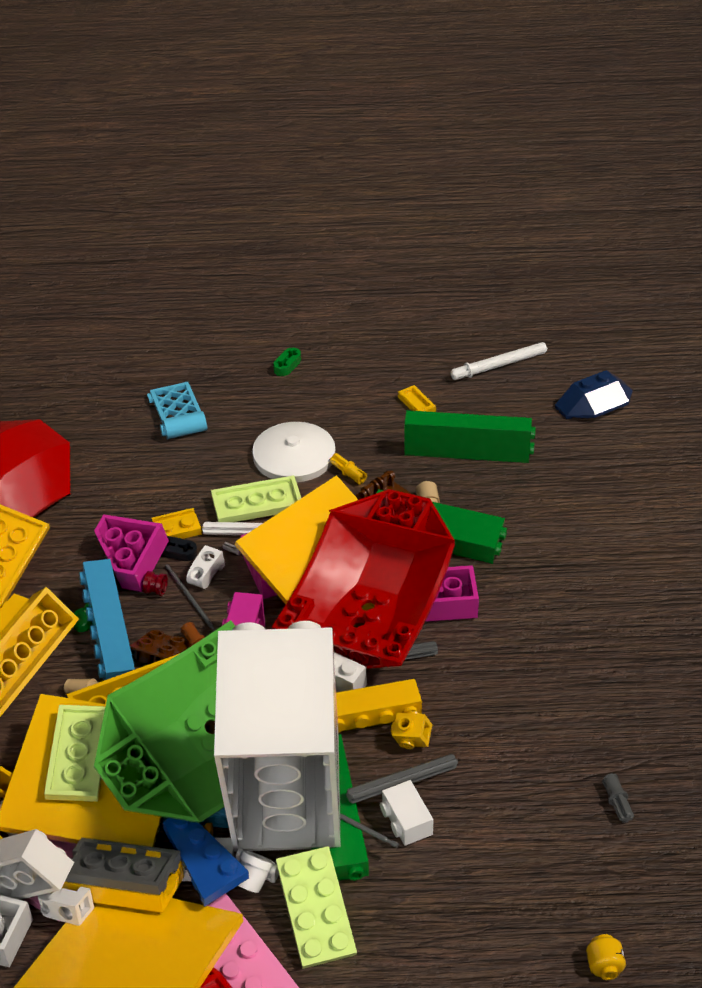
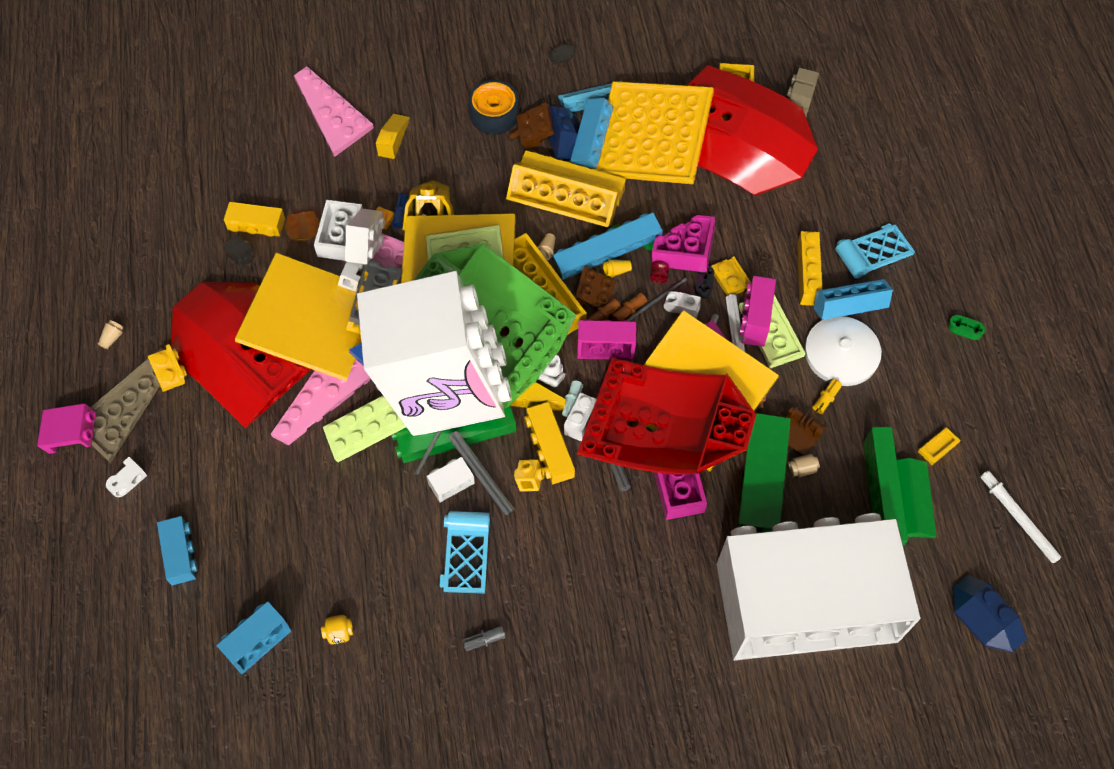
camera: 80 degrees right, 20 degrees up
none -> medium azure piece [440,511,490,594]
none -> yellow cone [603,260,632,278]
none -> dark orange pin [612,293,647,322]
none -> white brick [717,513,920,661]
none -> dark pink brick [739,276,776,347]
none -> yellow brick [797,231,822,306]
none -> dark azure brick [814,279,893,320]

